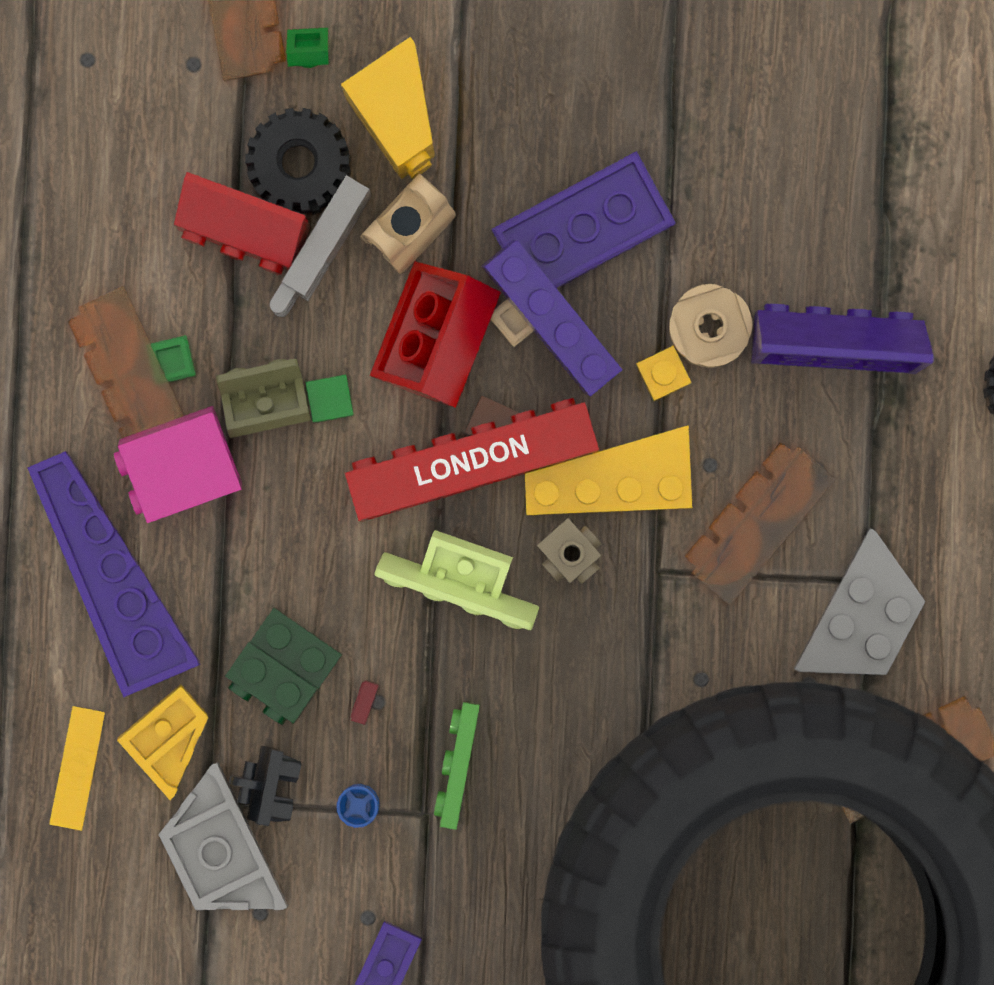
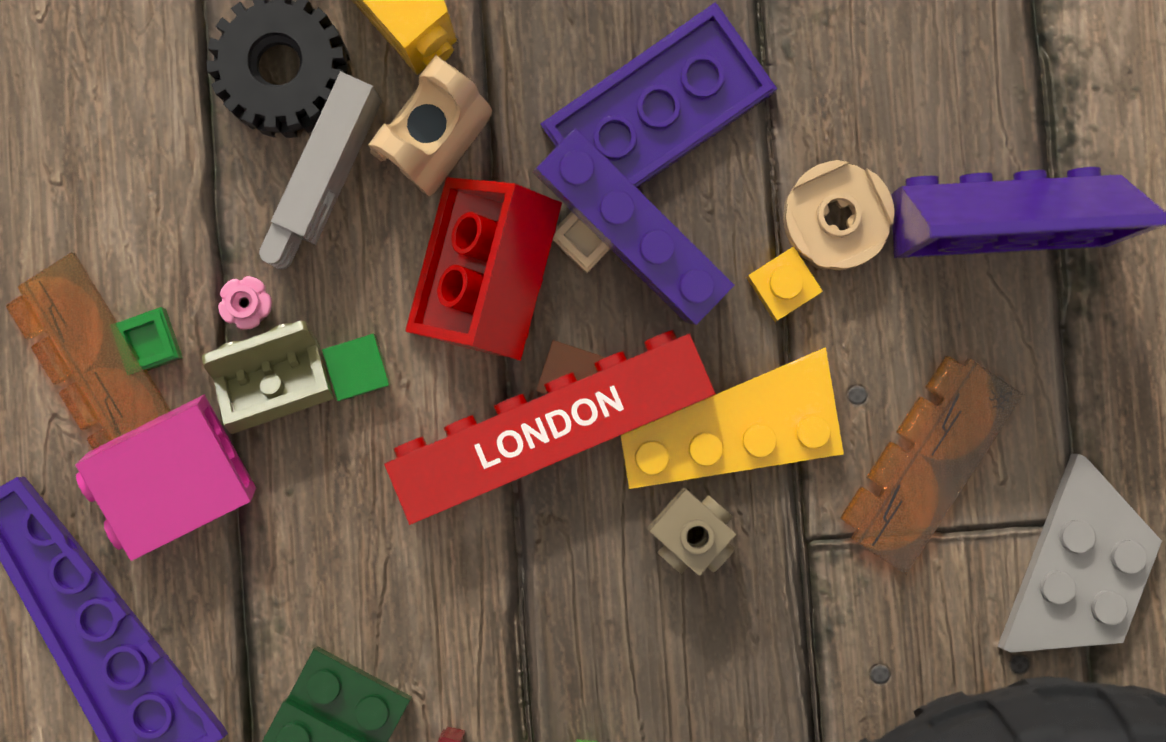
camera: 10 degrees left, 0 degrees up
red slope [174,172,311,275] -> none
yellowish green bracket [374,530,539,630] -> none
none -> bright pink plate [218,276,272,330]

